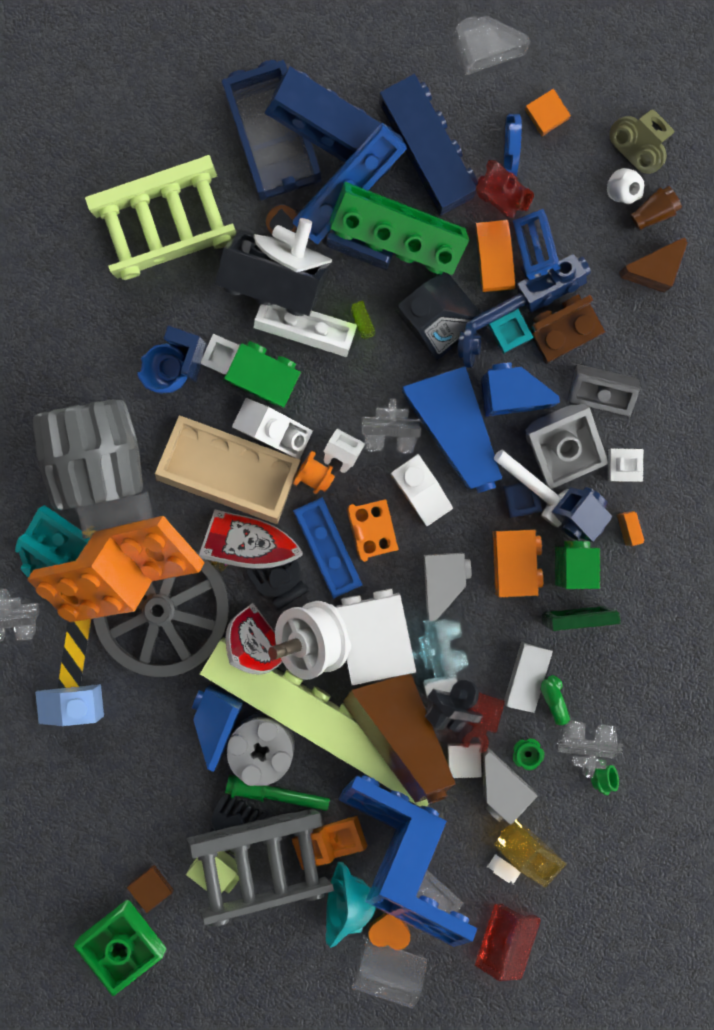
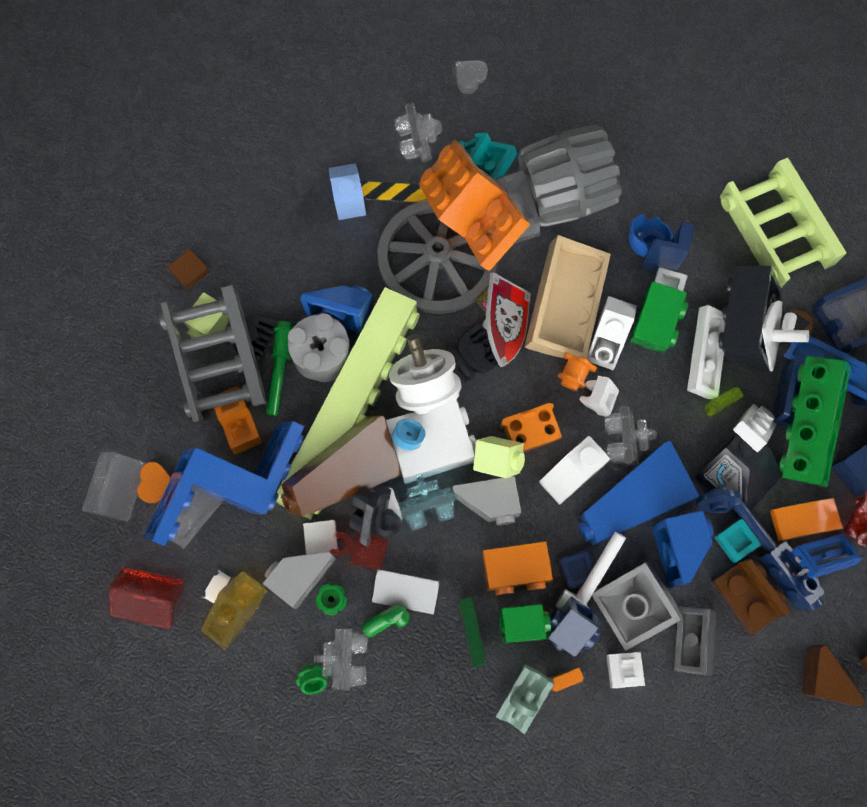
camera: 90 degrees right, 15 degrees down
green brick [74,900,166,996] -> none
shield [226,603,282,675] -> none
blue tile [293,497,363,599] -> none
teal hat [326,862,376,948] -> none
none -> dark azure tile [392,419,425,451]
none -> yellowish green brick [473,436,525,478]
none -> sand green hips [496,664,554,734]
none -> white plate [733,404,777,452]

